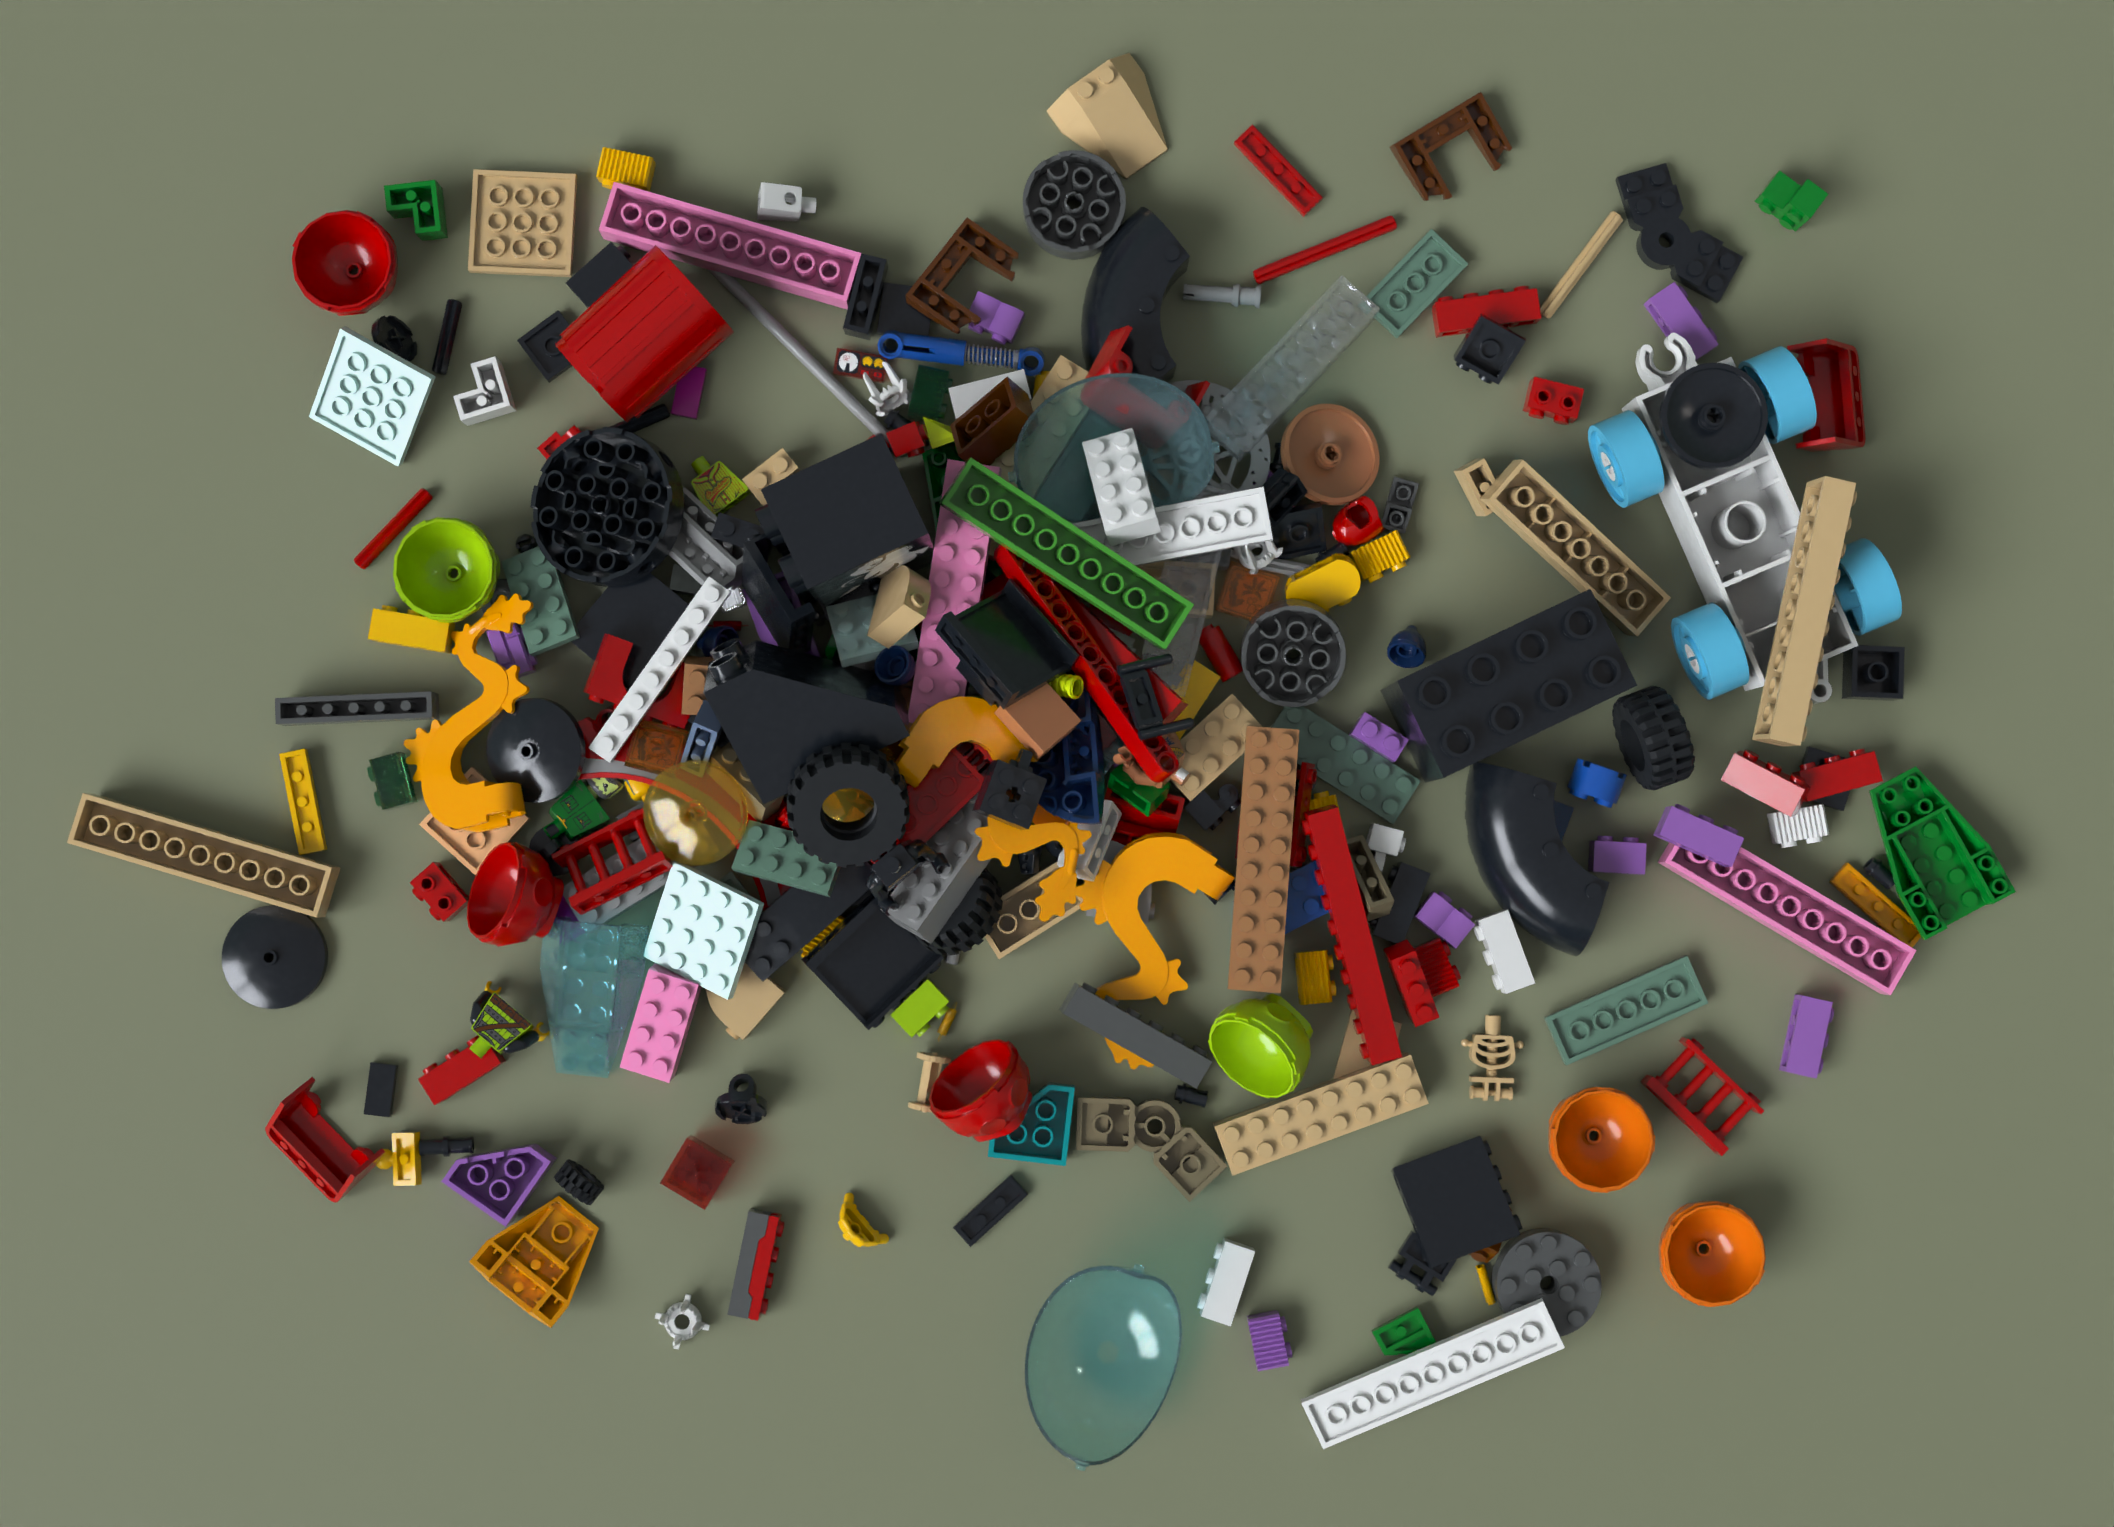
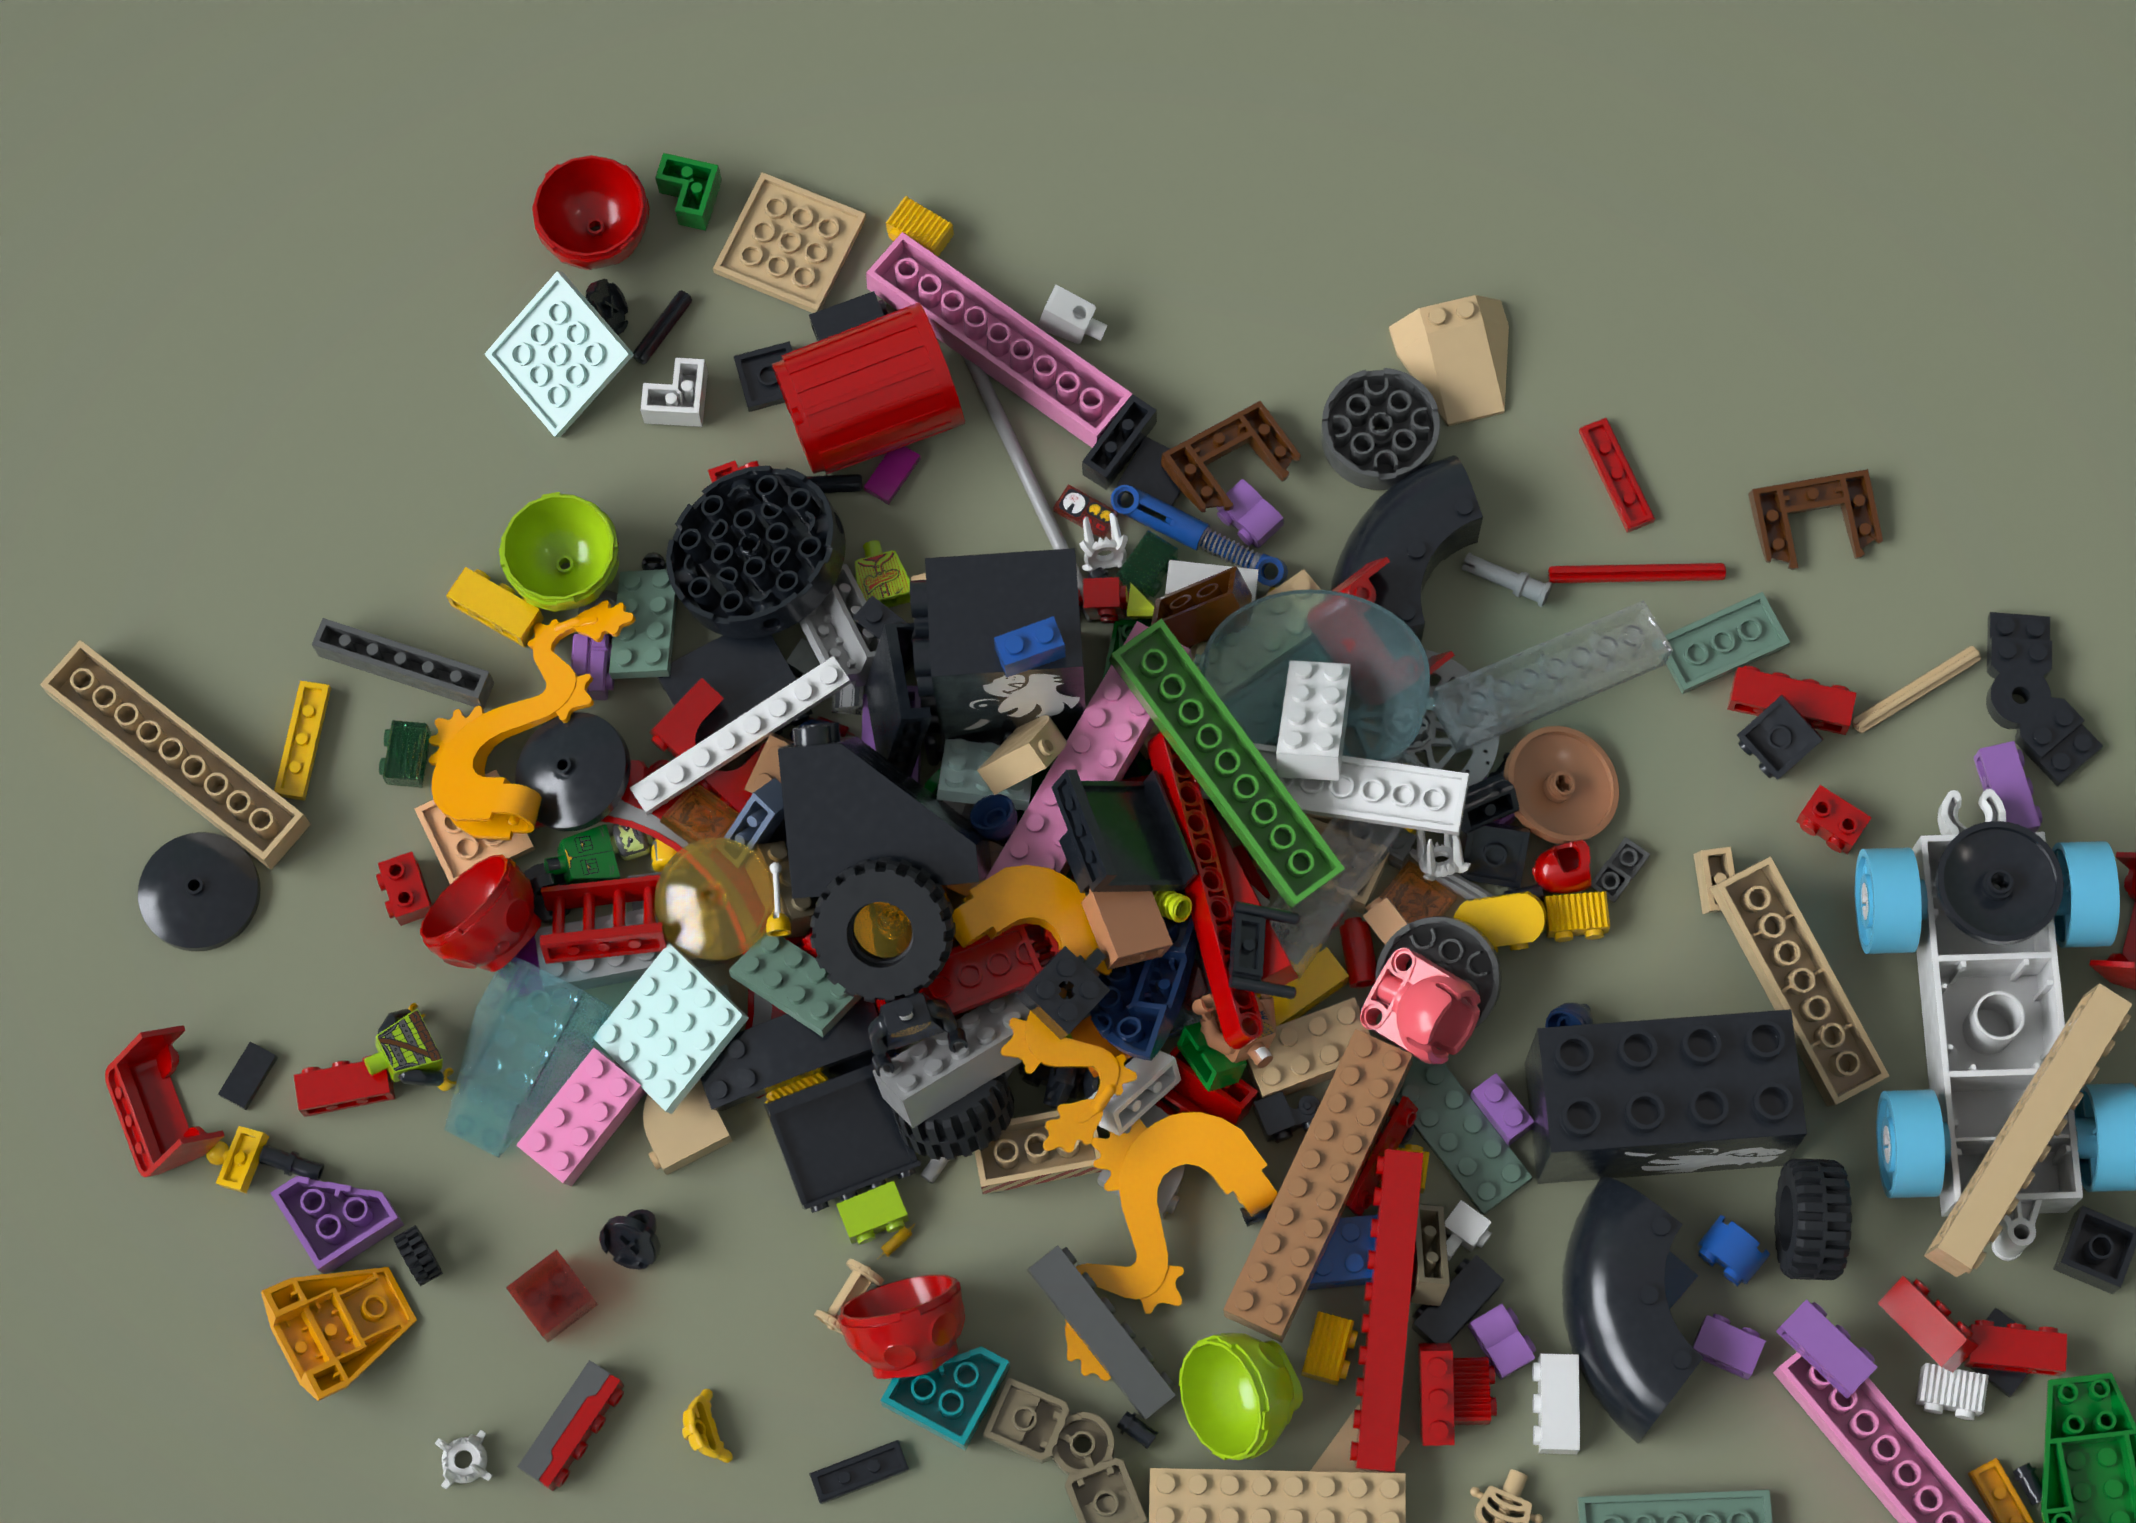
camera: 30 degrees right, 15 degrees down
red axle [354,488,433,569] -> none
none -> hinge [766,862,791,937]
none -> blue brick [994,616,1066,678]
none -> coral piece [1360,948,1480,1064]
none -> light nougat brick [1363,897,1409,945]

